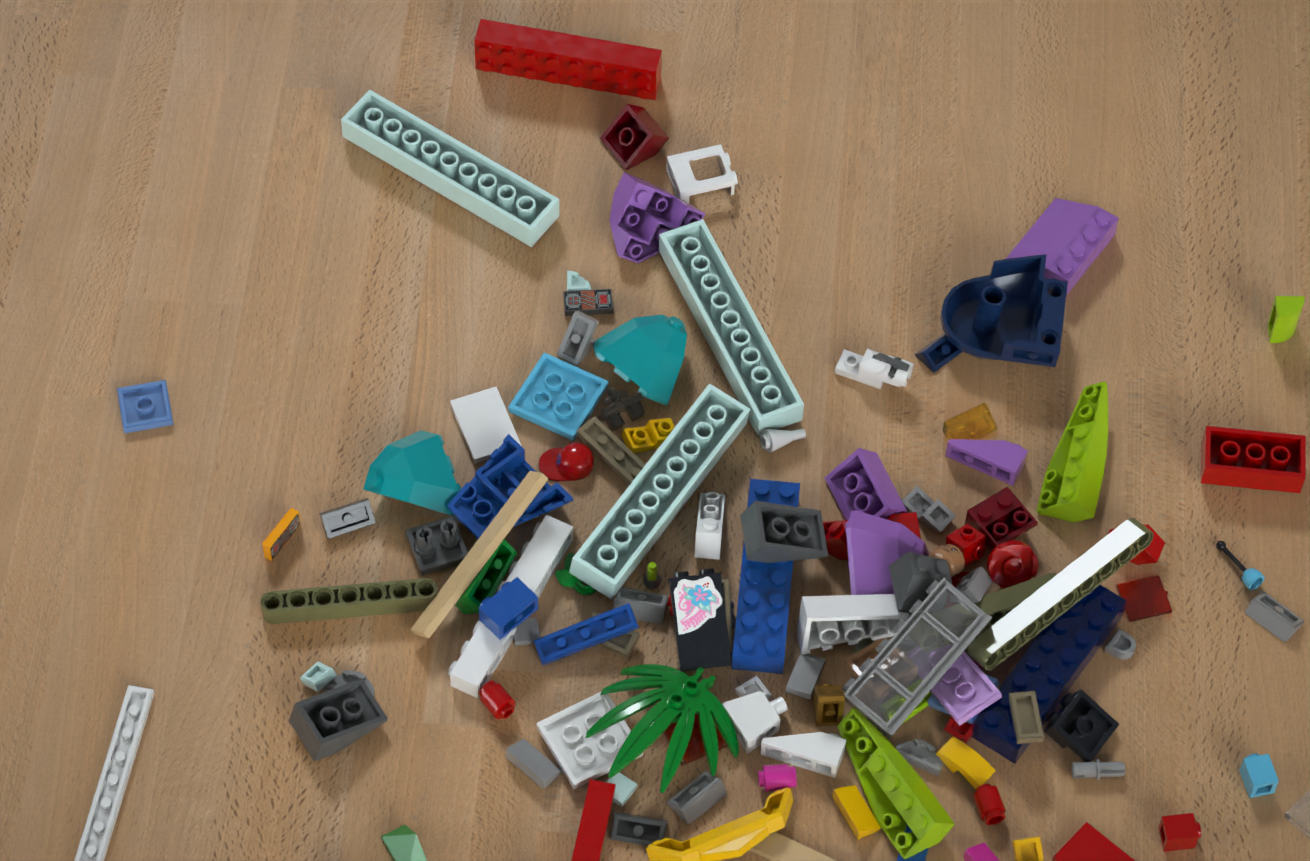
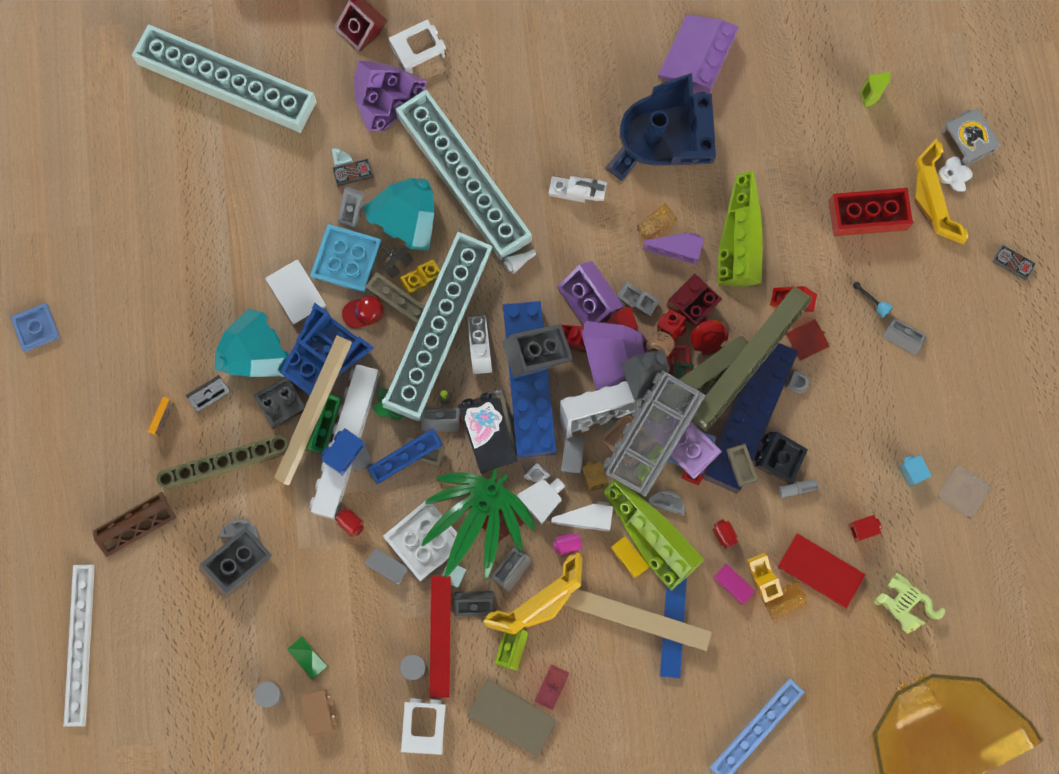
camera: 10 degrees left, 20 degrees up
light aqua tile [300,661,337,692] -> none
yellow slope [936,737,996,789] -> none
light grey slope [949,567,992,603] -> none
none -> reddish brown fence [93,492,176,557]

